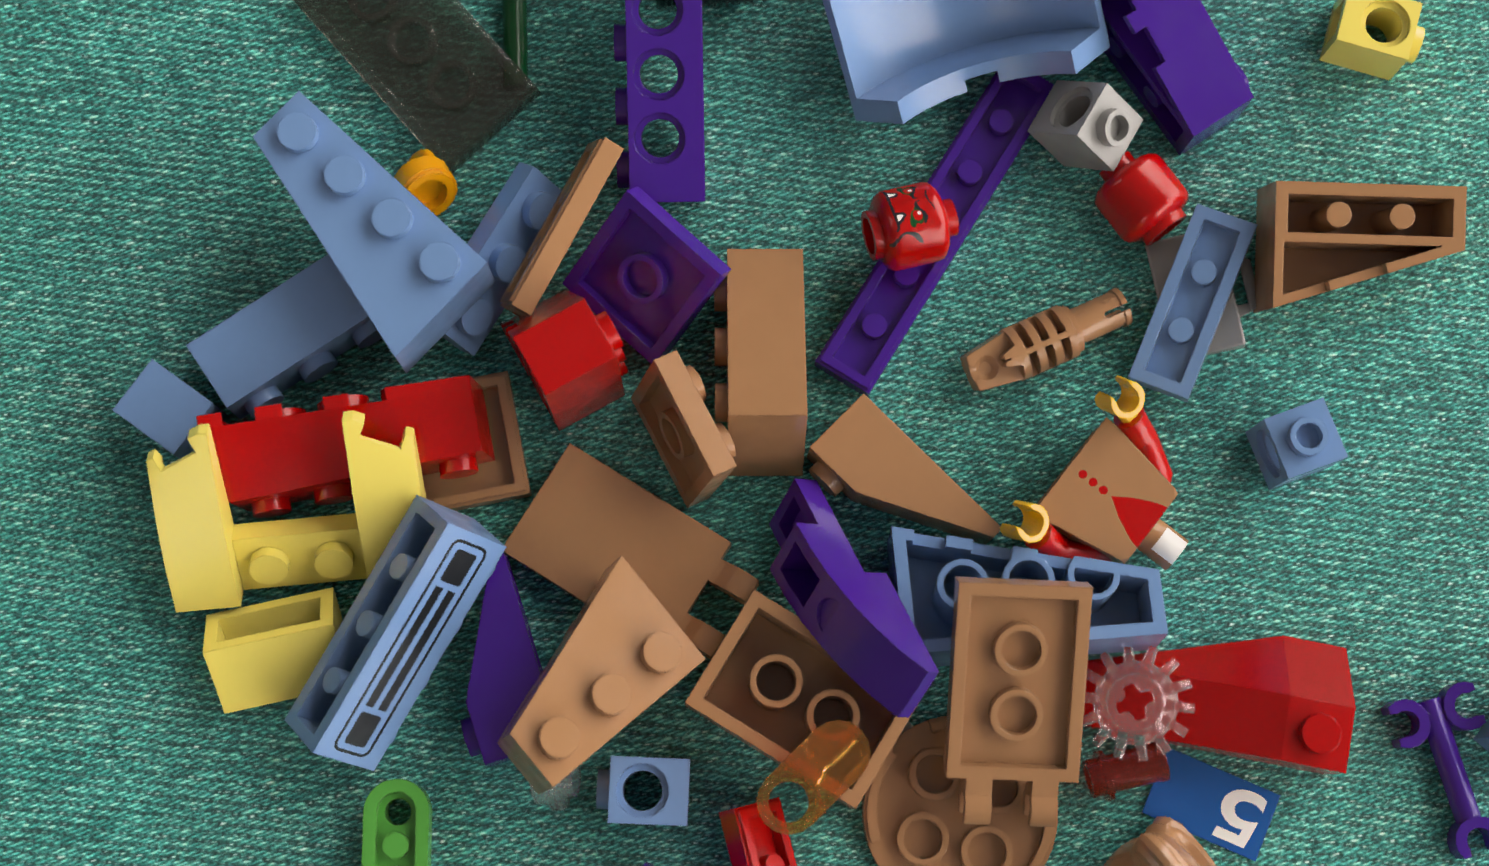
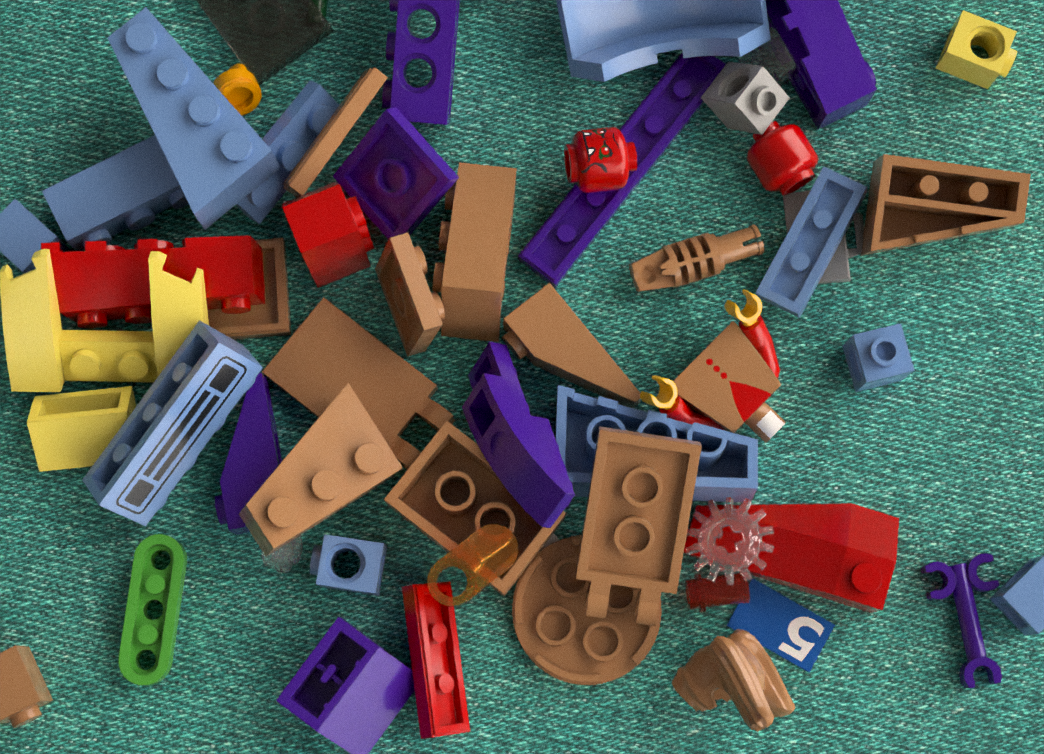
camera: 10 degrees right, 0 degrees up
none -> clear slope [738,27,796,87]

